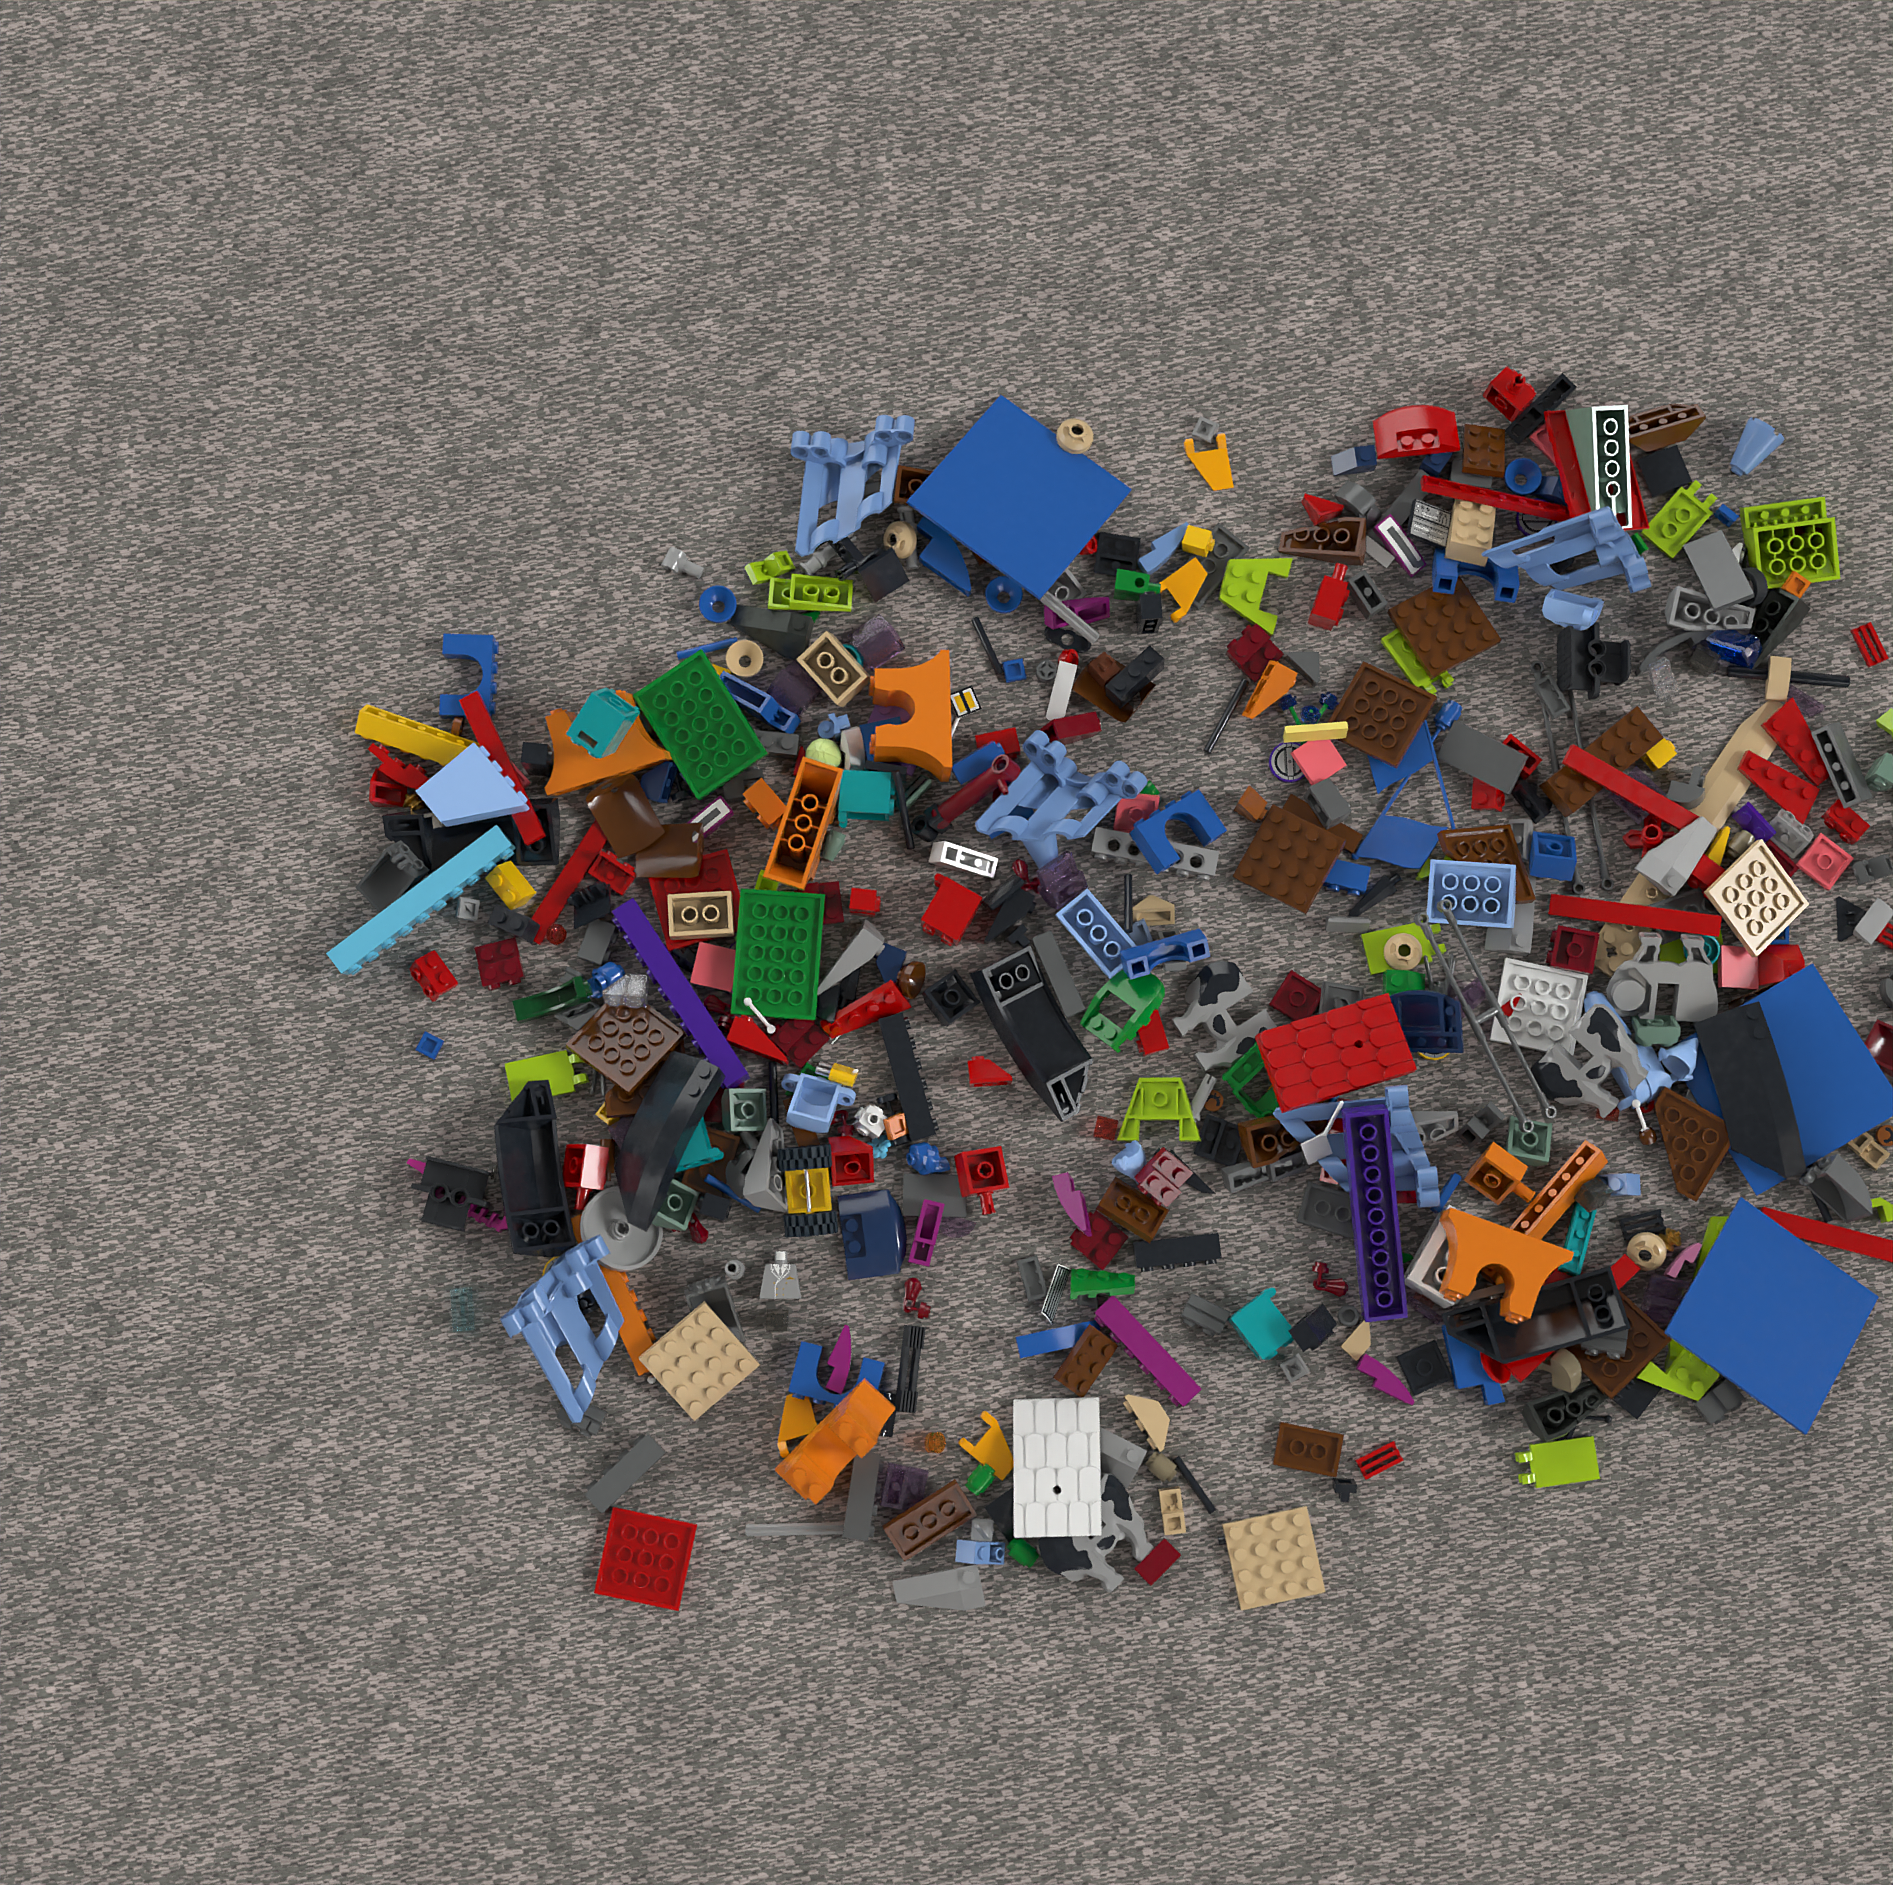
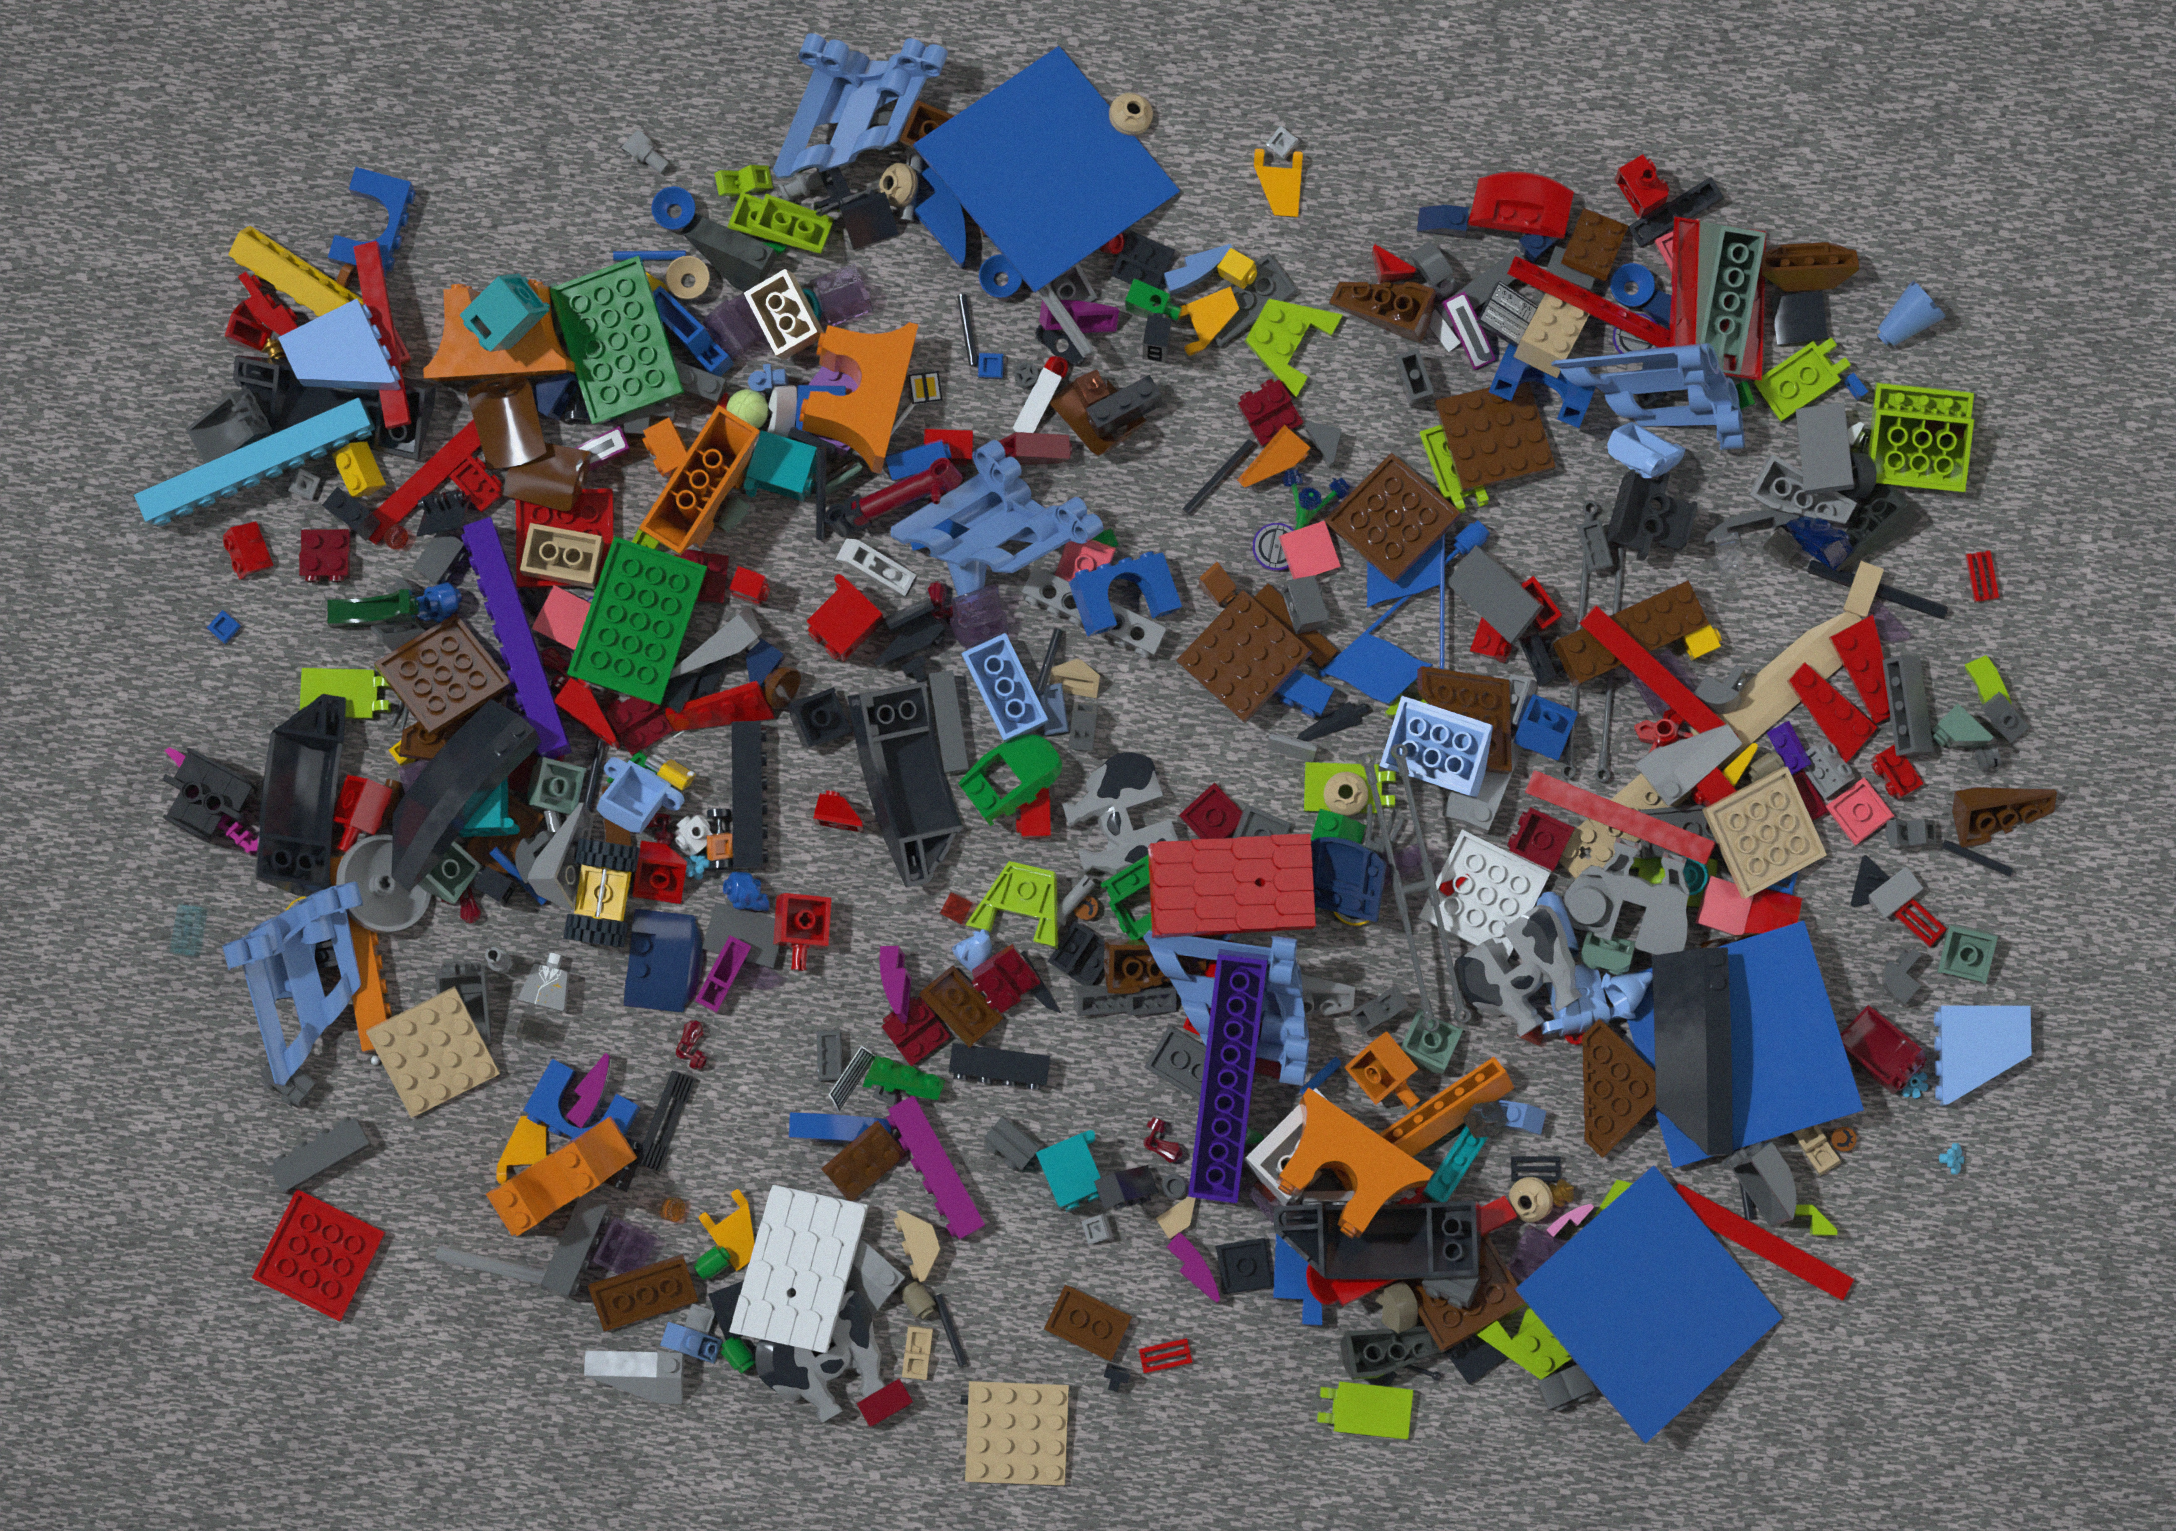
camera: 20 degrees right, 0 degrees up
black brick [521,742,554,777] -> none
clear slope [602,973,650,1008] -> none
white hinge [744,998,776,1033] -> none
blue arch [1119,928,1210,980] -> none
light yellow tile [1283,721,1348,743] -> none
white piece [1301,1101,1344,1165] -> none
red brick [1307,563,1350,631] -> none
hinge [1632,1099,1657,1145] -> none
orange tile [1781,571,1811,598] -> none

